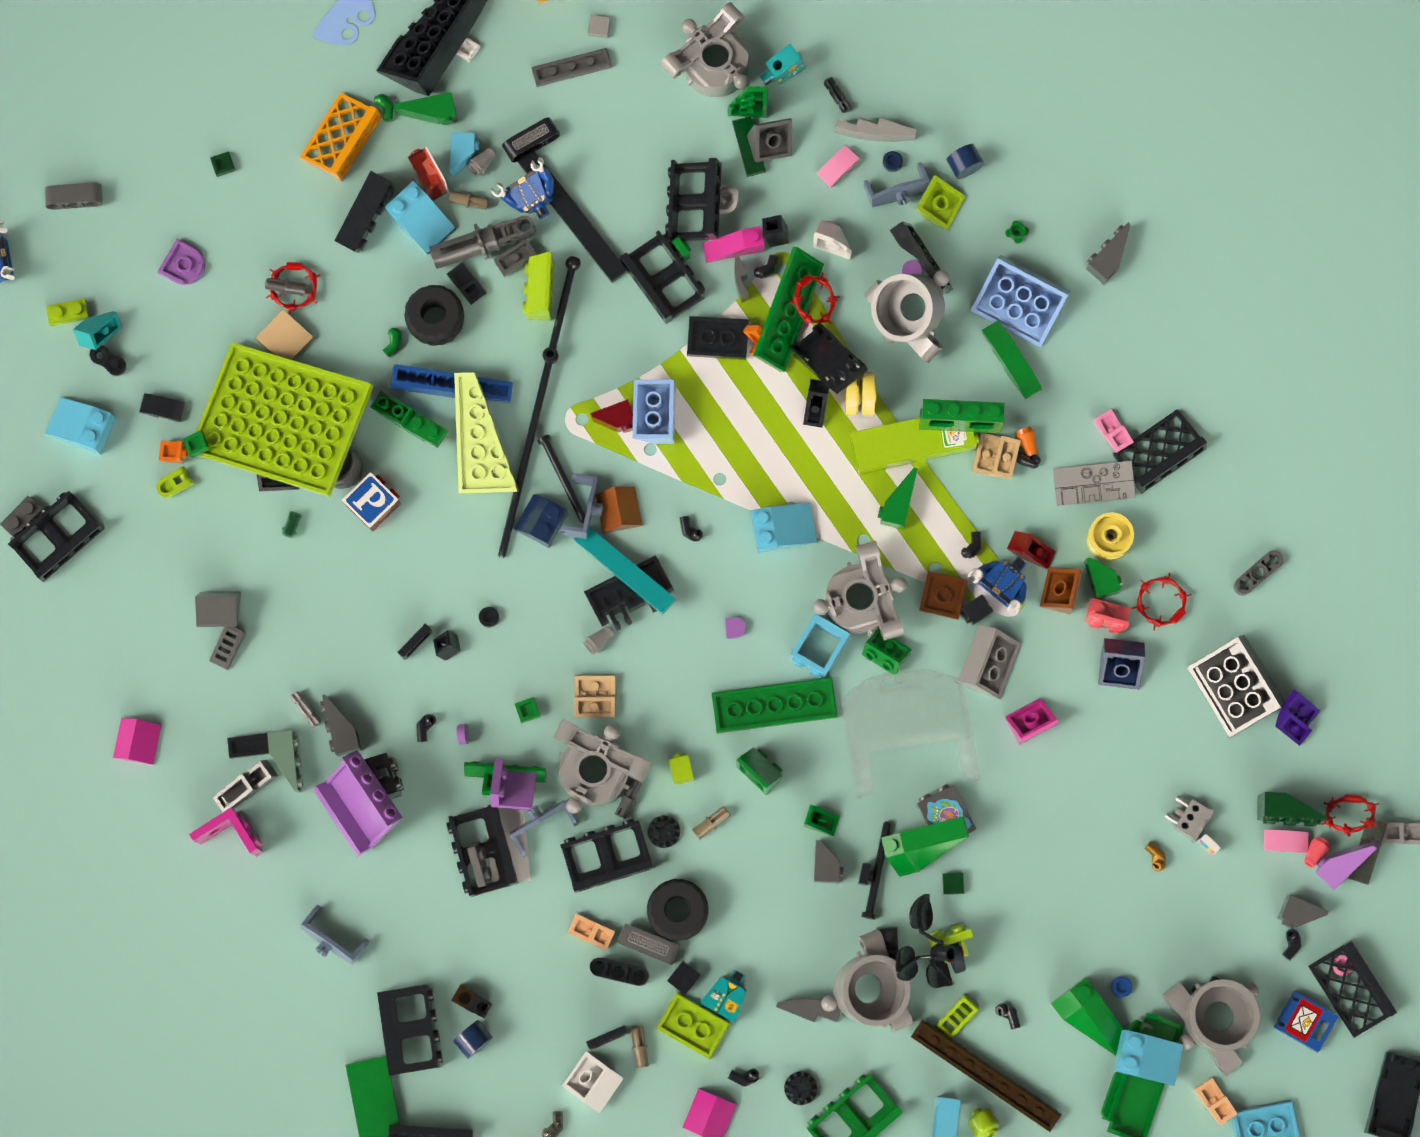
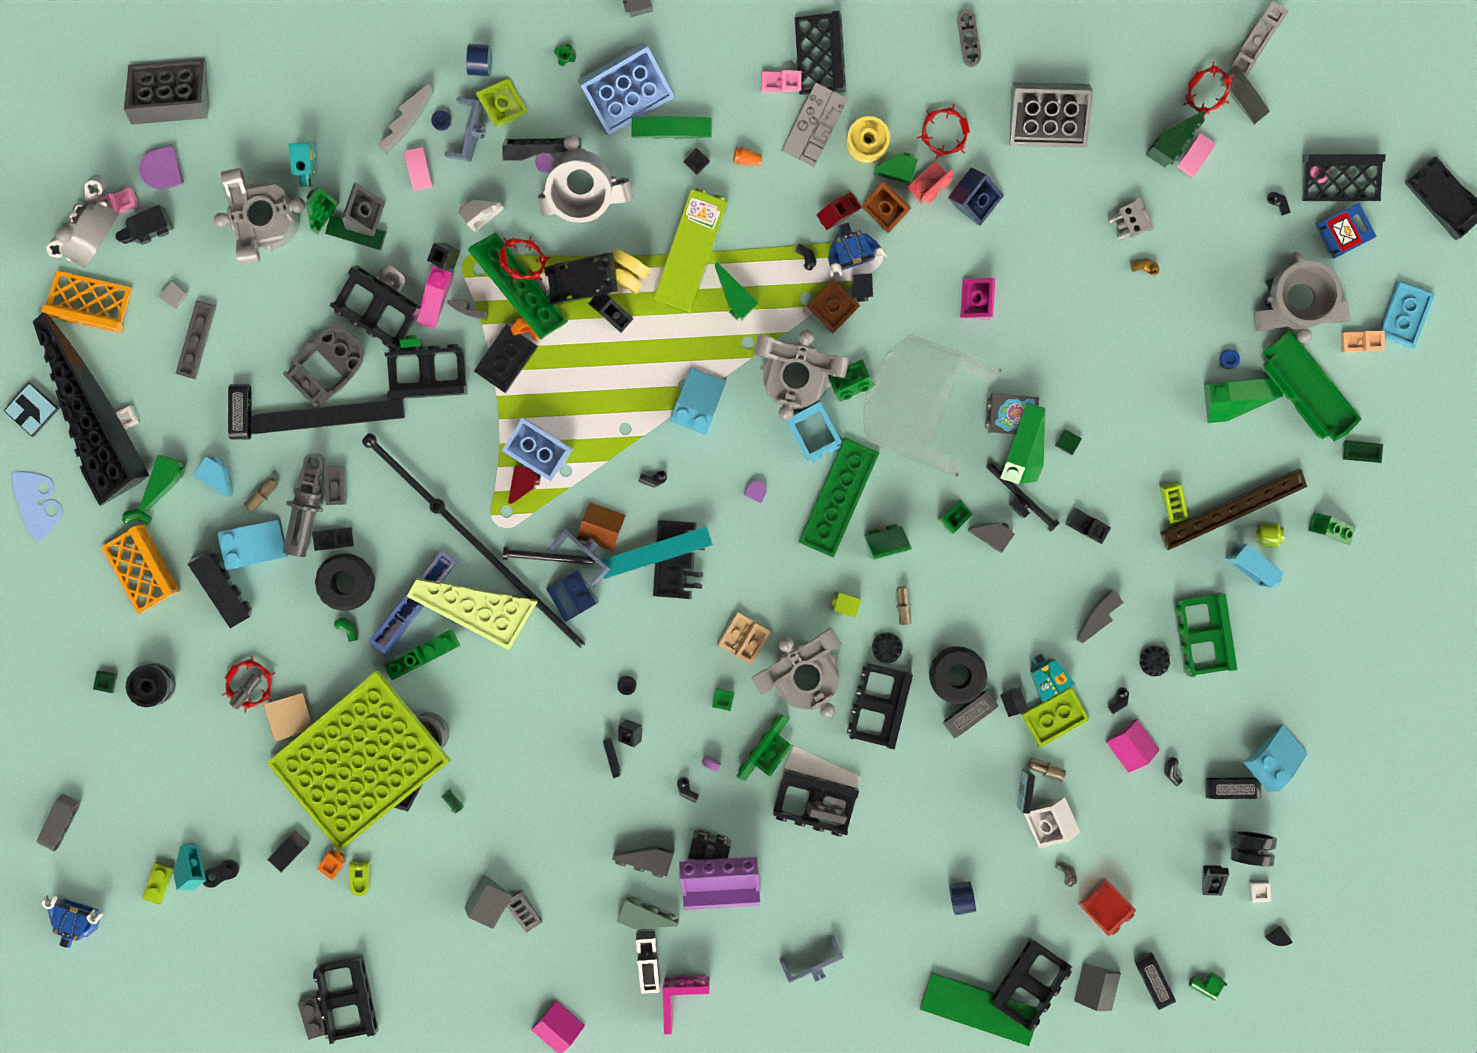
camera: 65 degrees left, 10 degrees up
medium azure slope [45,397,116,455] -> none
medium lavender tile [158,239,205,285] -> none
green plate [183,430,210,458] -> none
black tile [227,733,269,759] -> none
light grey axle [290,691,321,728] -> none
piece [342,472,401,532] -> none
black window [377,984,443,1076] -> none
clear red piece [408,147,449,201] -> none
leg [451,984,493,1019] -> none
light grey cone [467,148,496,176] -> none
medium lavender bracket [490,759,536,810] -> none
torso [492,157,554,219] -> none
sand blue piece [509,800,578,857] -> none
lime slope [523,252,554,321] -> none
light nougat slope [567,914,615,950] -> none
light grey cone [583,626,614,655] -> none
black beam [590,958,649,986] -> none
dark grey axle [614,779,642,819] -> none
black arm [754,255,779,279] -> none
light grey piece [821,929,913,1032] -> none
black axle [824,77,851,113] -> none
black plant [895,894,956,988] -> none
green window [919,399,1005,433] -> none
lime plate [926,923,973,974] -> none
light grey slope [958,625,1021,699] -> none
tan slope [972,433,1021,479] -> none
black arm [995,1003,1021,1030] -> none
black arm [1016,451,1041,469] -> none
medium azure slope [1113,1030,1183,1086] -> none
white tile [1198,834,1221,855] -> none
dark purple slope [1275,689,1321,746] -> none
dark grey slope [1277,895,1329,929] -> none
coral cone [1303,837,1330,868] -> none
medium lavender slope [1316,840,1379,890] -> none
none -> black wheel [125,663,176,708]
none -> dark grey slope [283,327,364,407]
none -> black plate [683,148,710,176]

